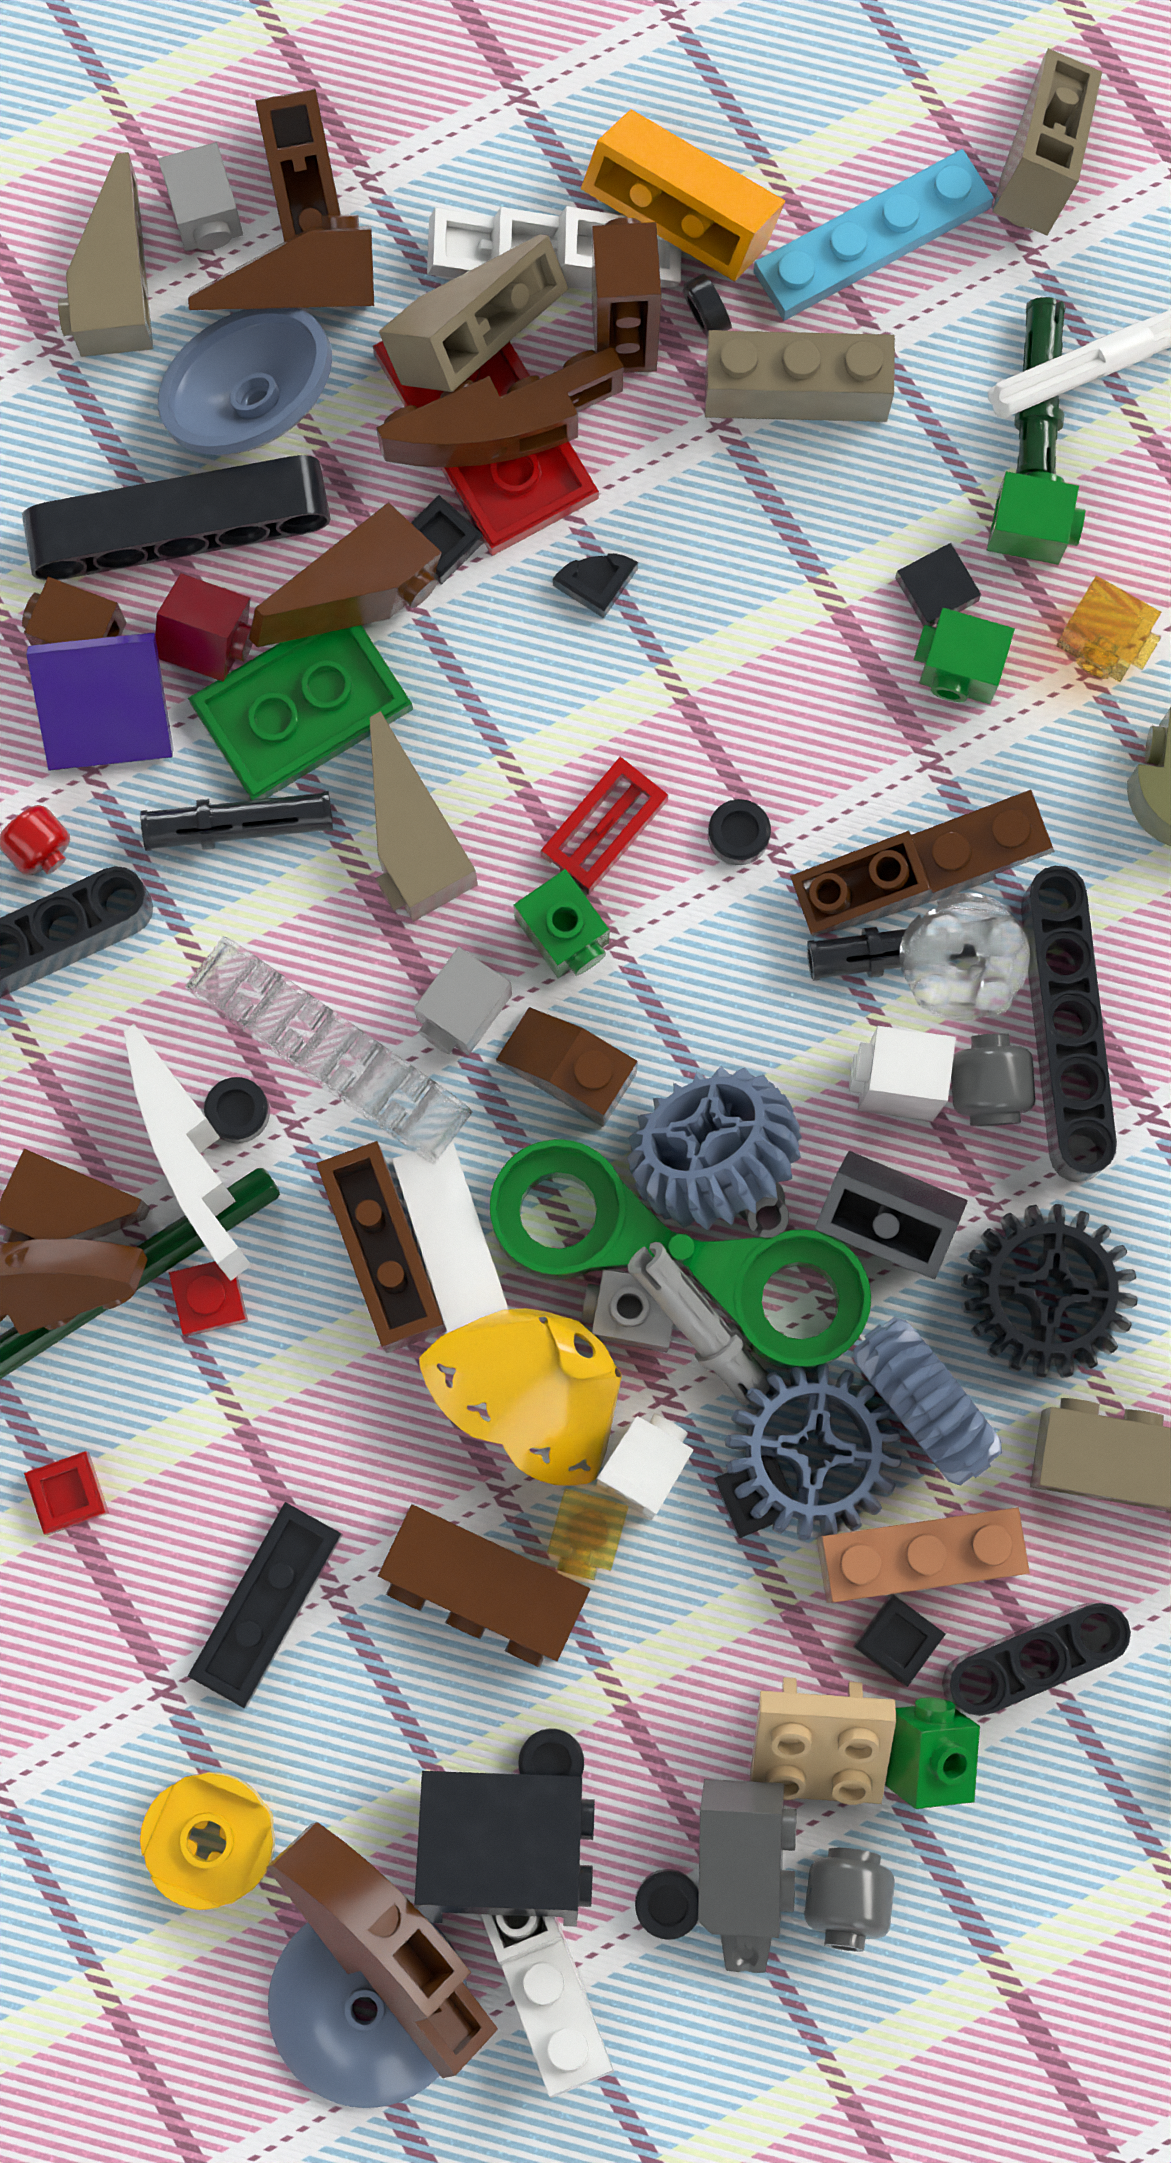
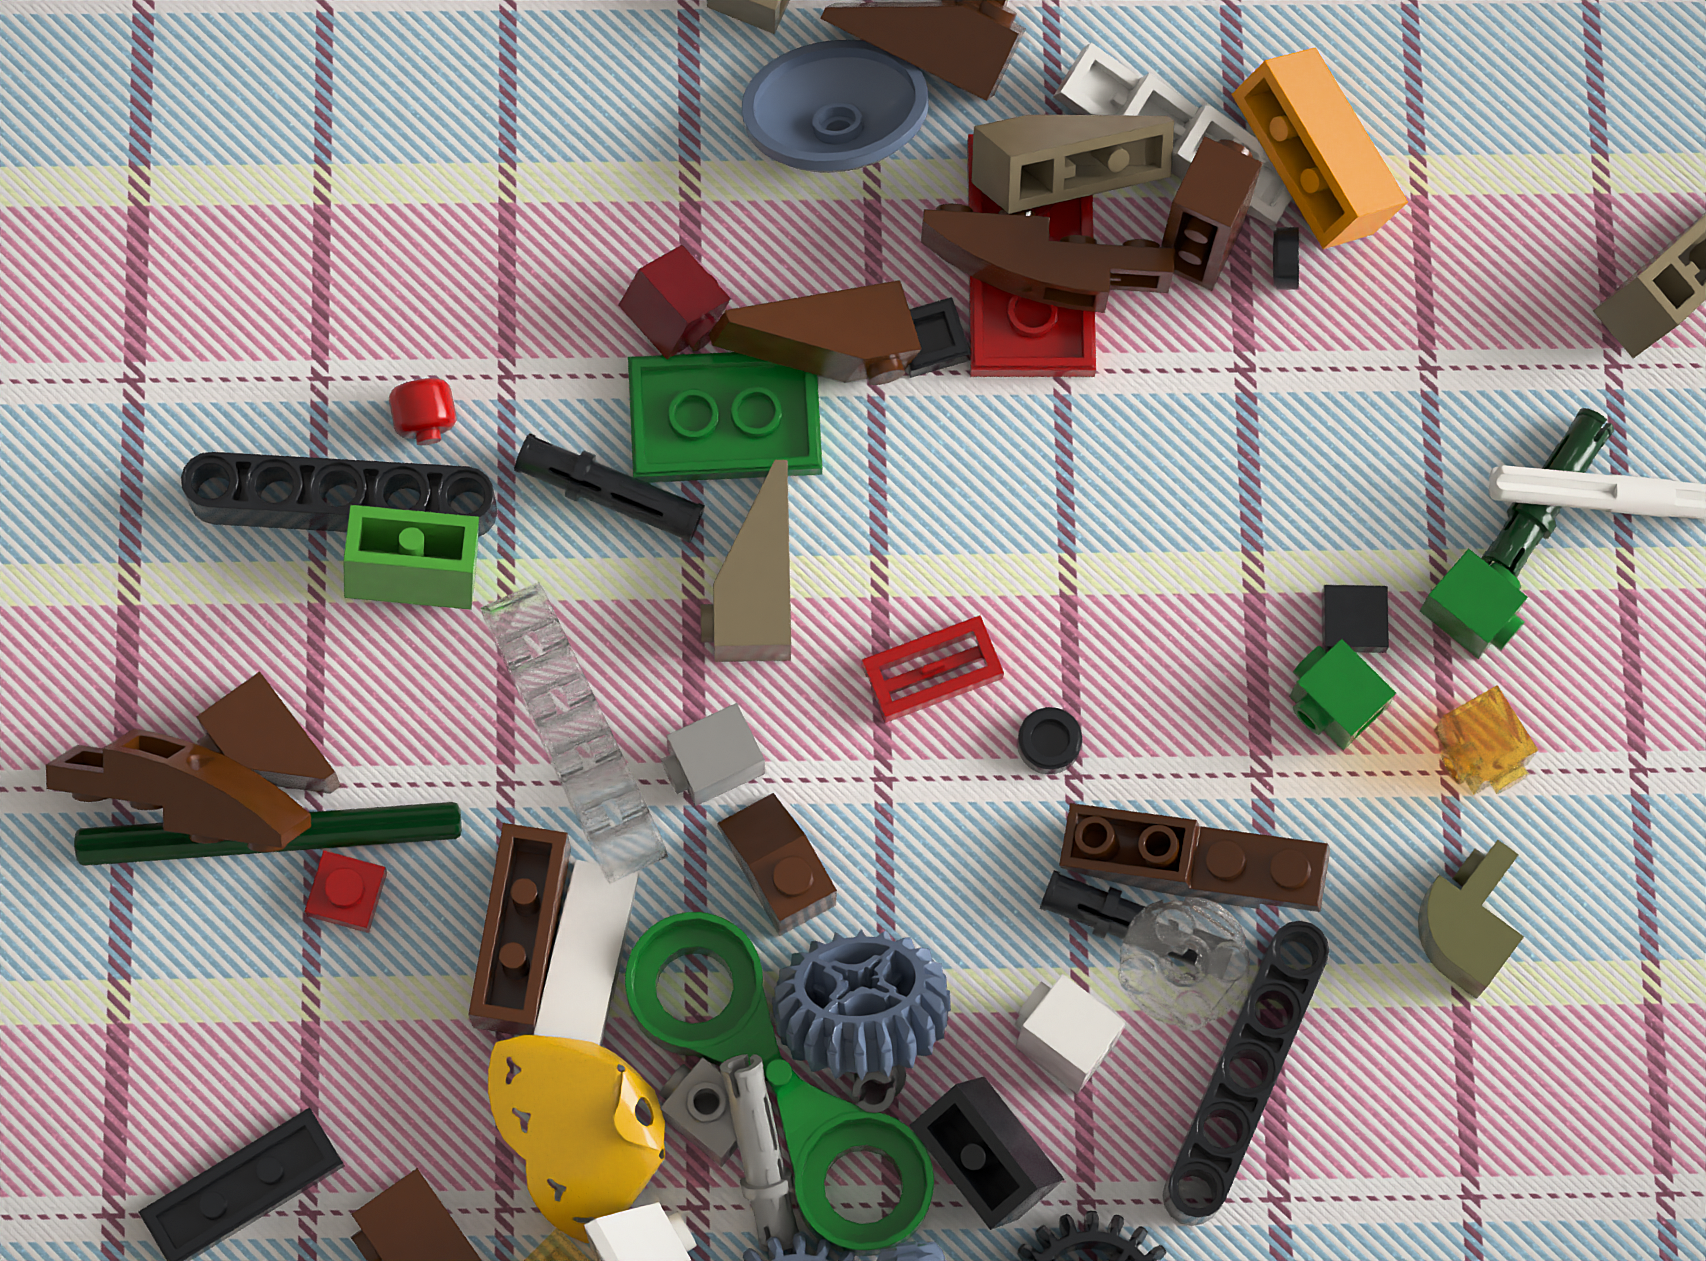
camera: 25 degrees right, 5 degrees down
black beam [22,455,331,580] -> none
reddish brown brick [22,577,127,646] -> none
red tile [24,1451,109,1535] -> none
dark purple tile [26,633,174,771] -> none
white slope [124,1024,251,1281] -> none
black tile [204,1077,270,1143] -> none
green brick [513,869,610,978] -> none
black tile [553,553,638,618] -> none
dark tan brick [705,330,895,422] -> none
medium azure plate [753,149,994,321] -> none
dark grey head [951,1033,1036,1126] -> none
none -> bright green brick [343,505,479,610]

